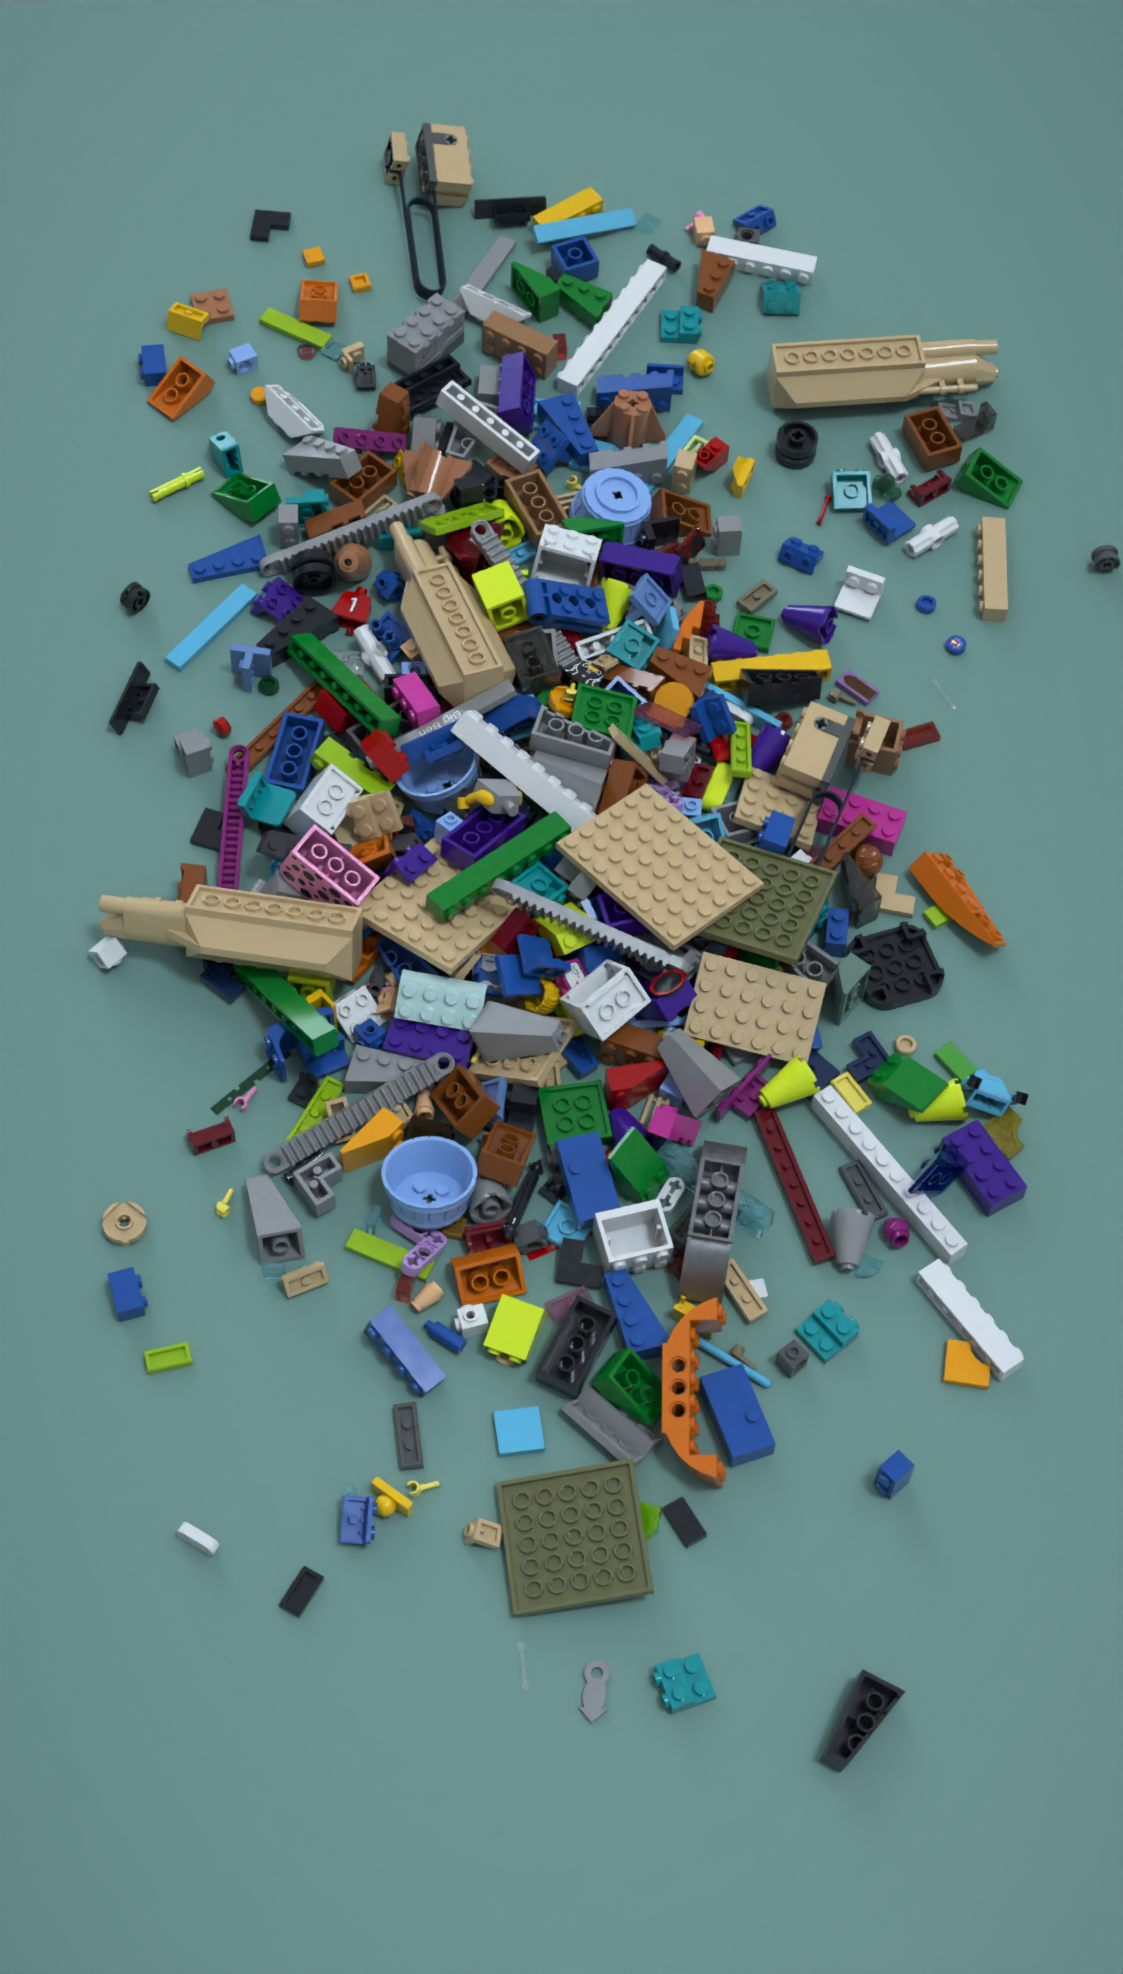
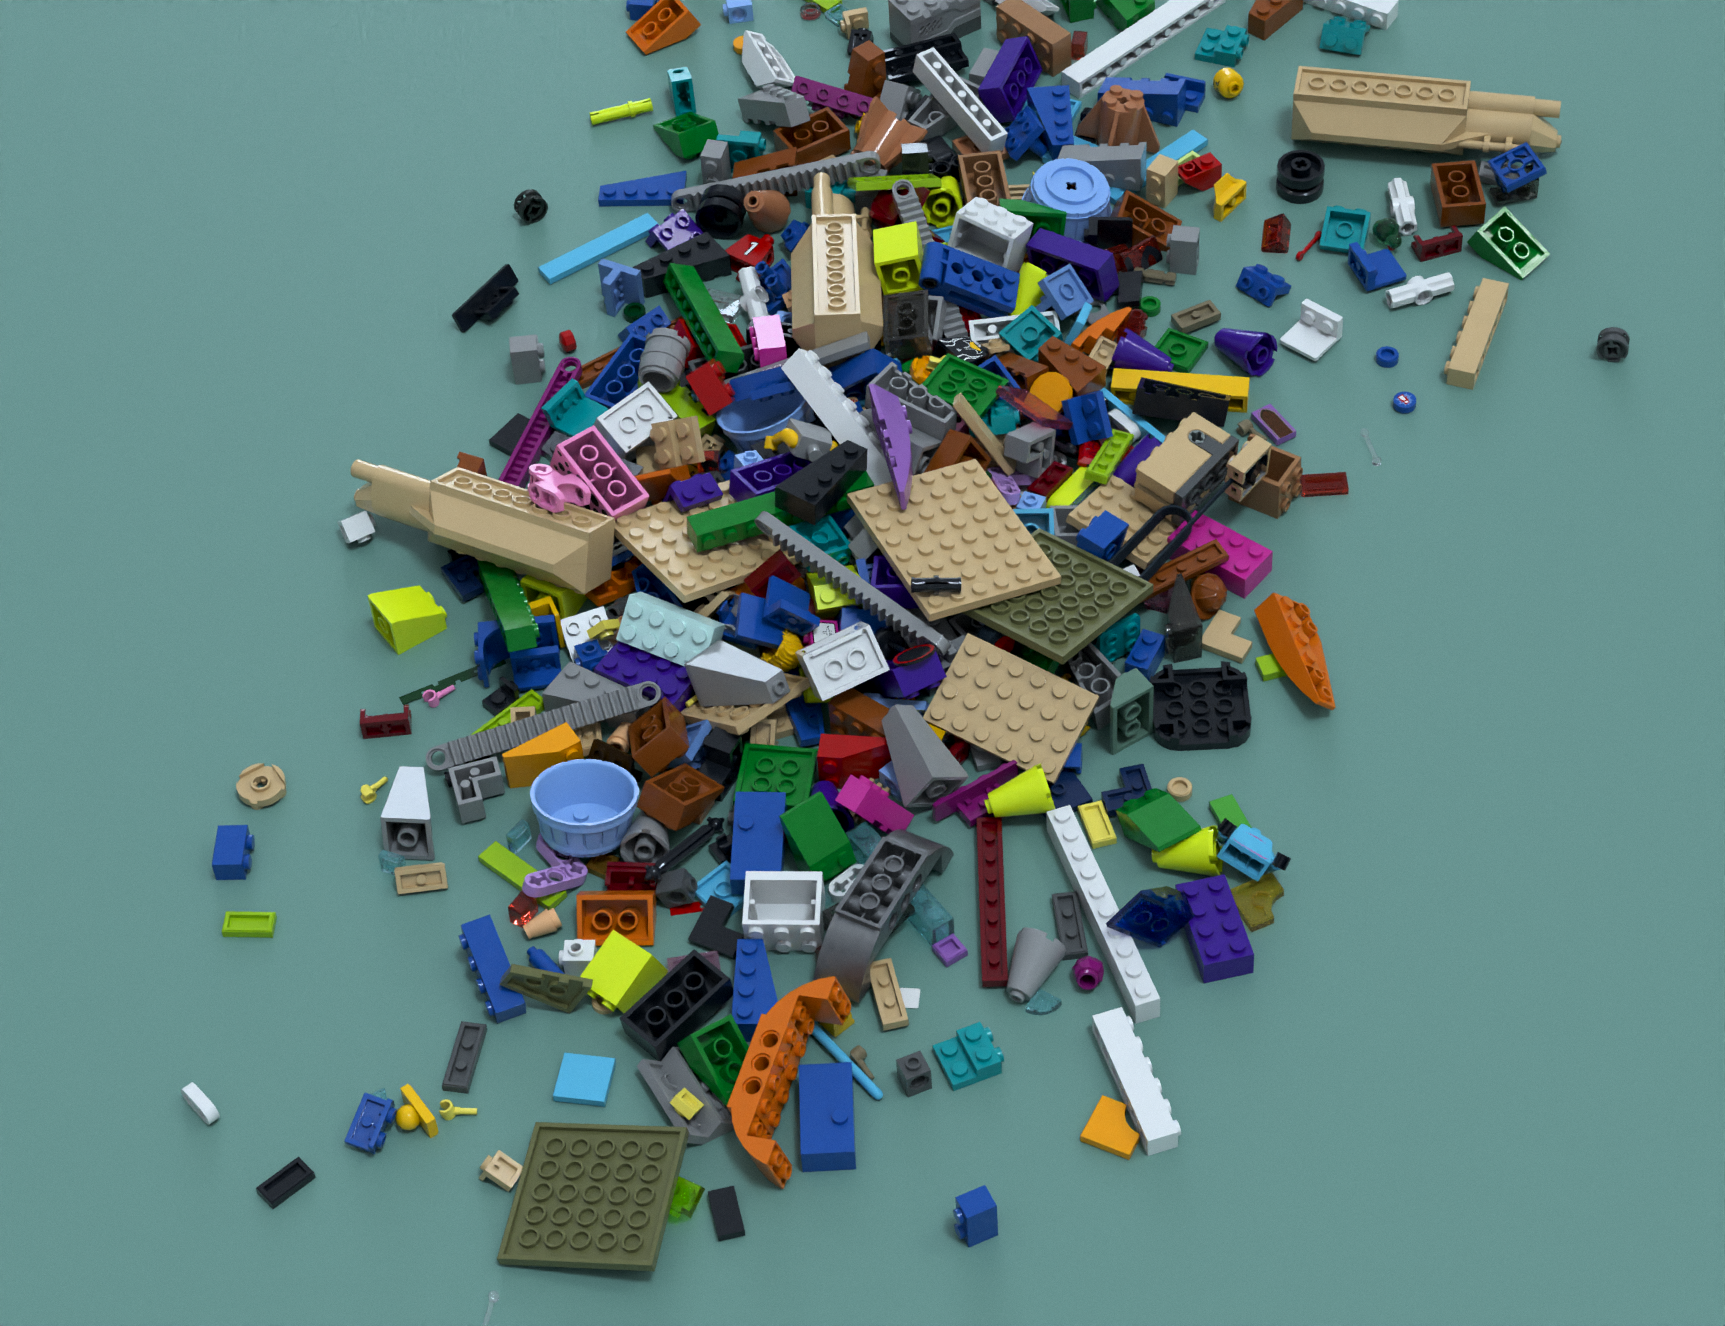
camera: 25 degrees right, 10 degrees down
none -> neon yellow slope [367,585,447,655]
none -> olive wing [500,964,593,1014]
none -> bright pink piece [527,464,591,513]
none -> light yellow plate [587,619,620,641]
none -> blue bracket [618,306,671,342]
none -> light grey piece [638,328,691,393]
none -> light yellow plate [670,1087,704,1120]
none -> black wedge [775,440,868,525]
none -> medium lavender wedge [868,383,913,510]
none -> black pin [911,575,961,595]
none -> medium lavender tile [932,933,968,967]
none -> clear red slope [1261,213,1291,253]
none -> blue piece [1487,142,1547,193]

